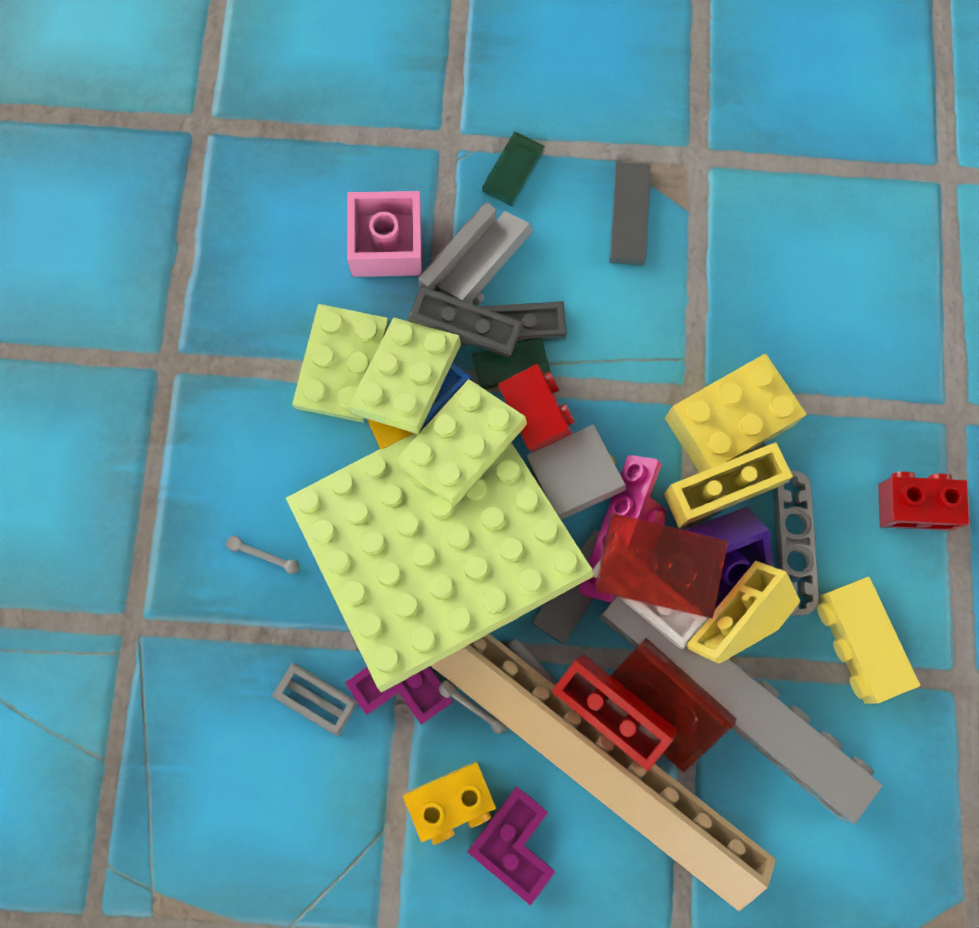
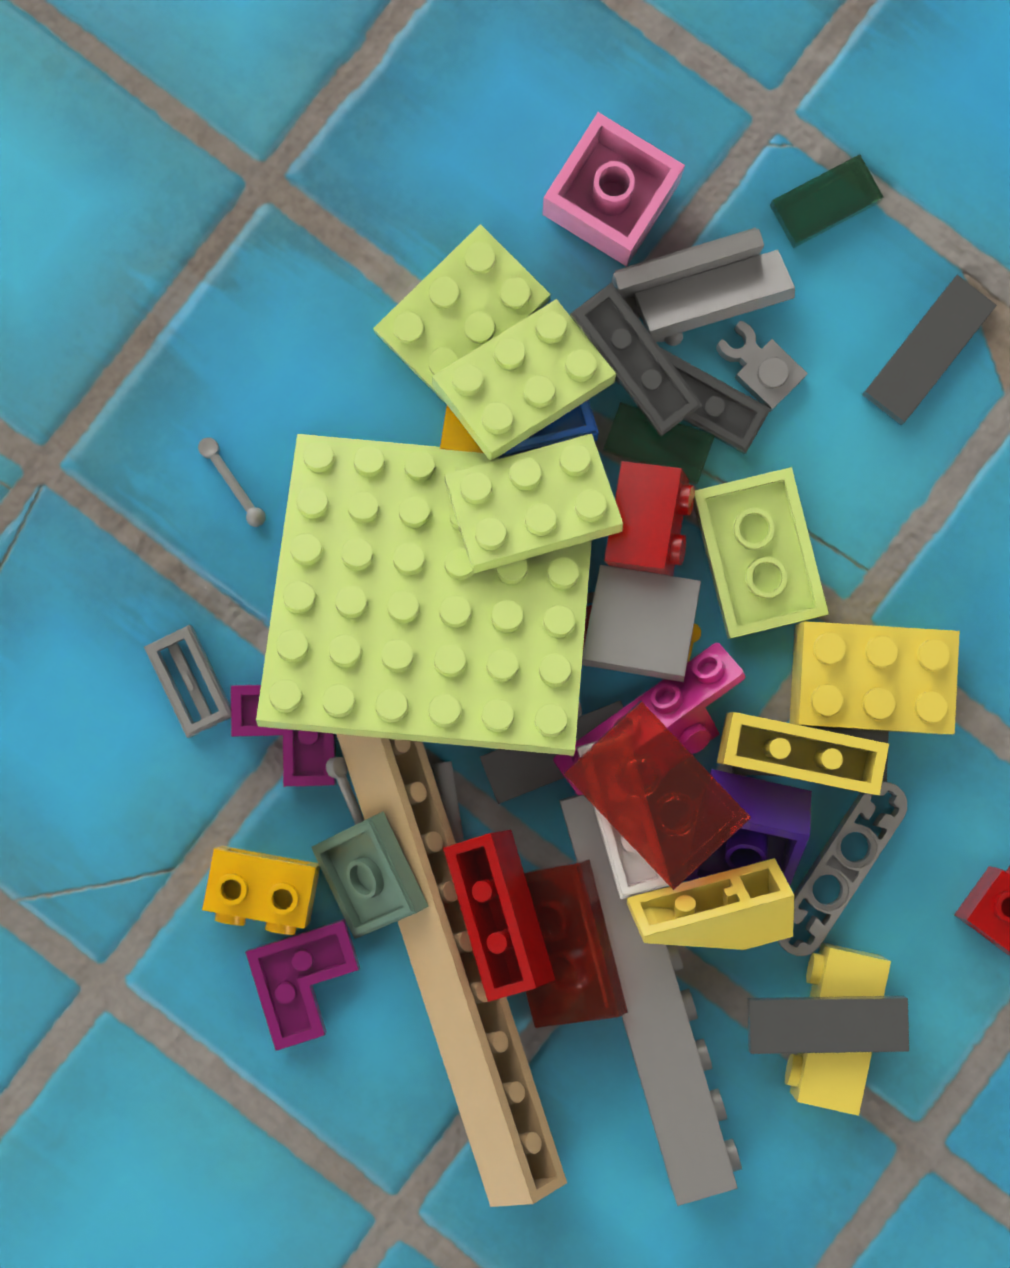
camera: 40 degrees right, 10 degrees up
none -> sand green tile [312,811,429,939]
none -> yellowish green plate [694,467,829,639]
none -> light grey plate [716,321,808,412]
none -> dark grey tile [747,996,909,1054]

